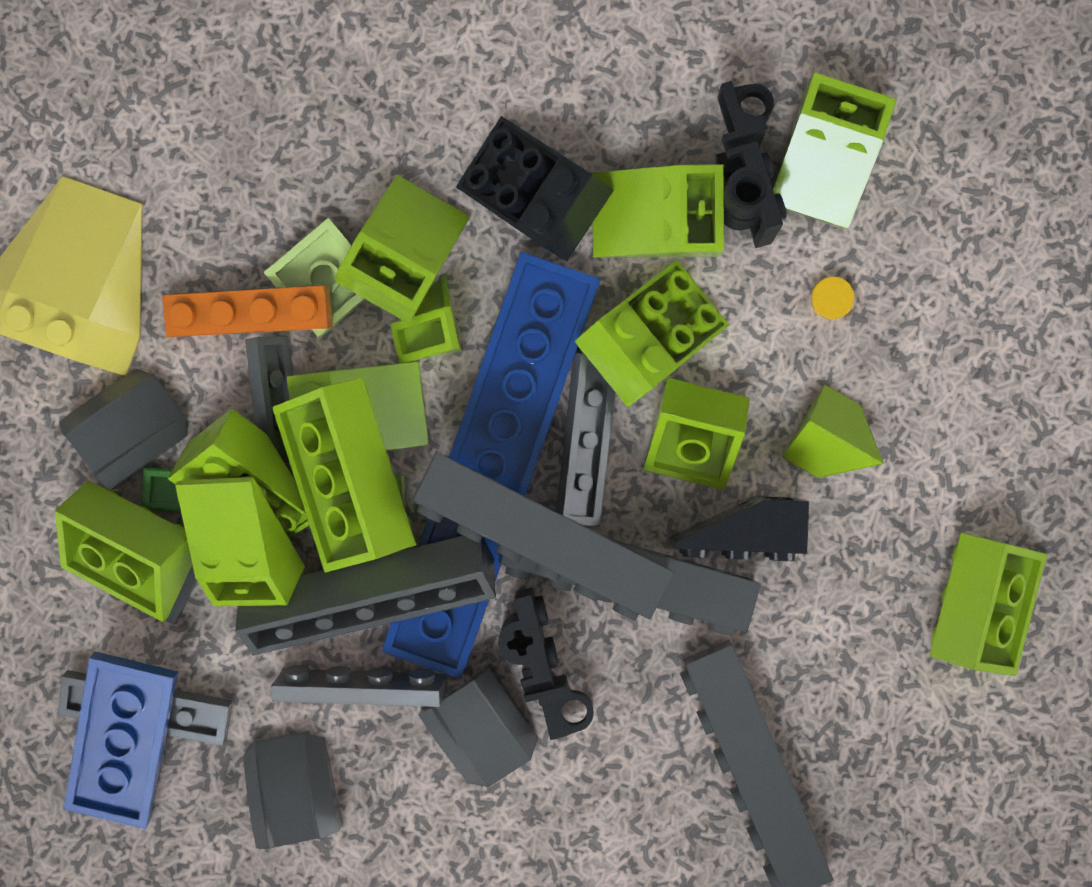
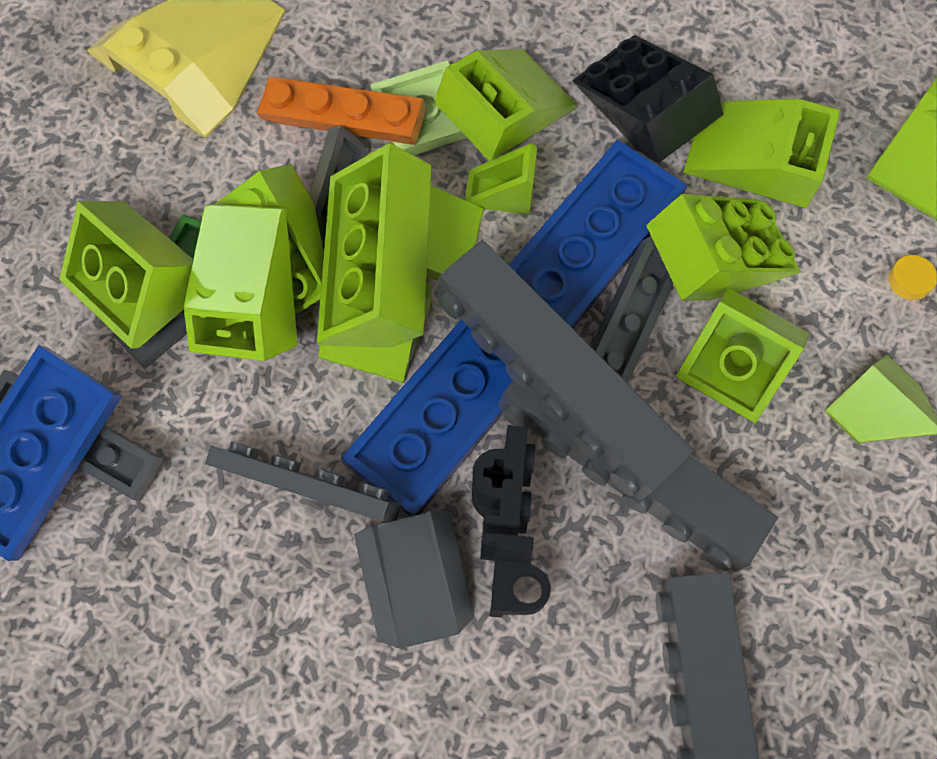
camera: 20 degrees right, 20 degrees down
dark grey slope [59,369,187,490] -> none
dark grey brick [235,535,496,656] -> none
dark grey slope [243,732,343,849] -> none
black slope [670,496,809,561] -> none
black plate [715,81,787,248] -> none

